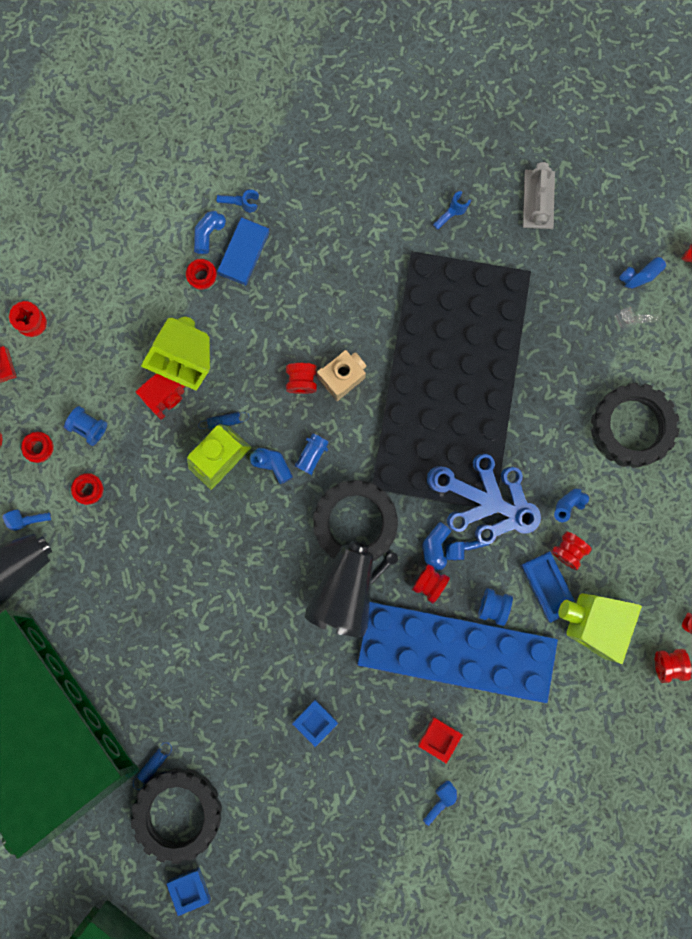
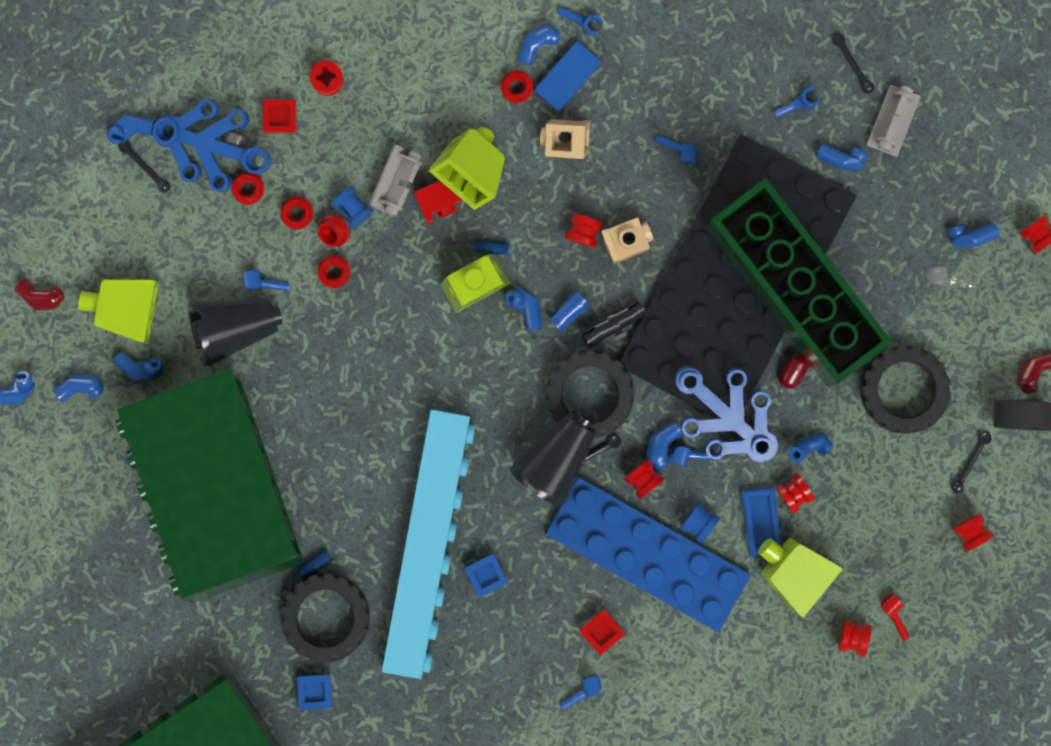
camera: 25 degrees right, 5 degrees up
none -> red plate [318,215,350,247]
none -> light grey hinge [369,144,422,217]
none -> medium azure brick [382,410,476,679]
none -> tan brick [540,119,590,159]
none -> black pin [579,298,646,349]
none -> blue hand [655,134,699,165]
none -> dark green brick [706,178,892,387]
none -> dark red arm [778,354,812,389]
none -> blue arm [817,144,868,171]
none -> black hinge [832,33,874,94]

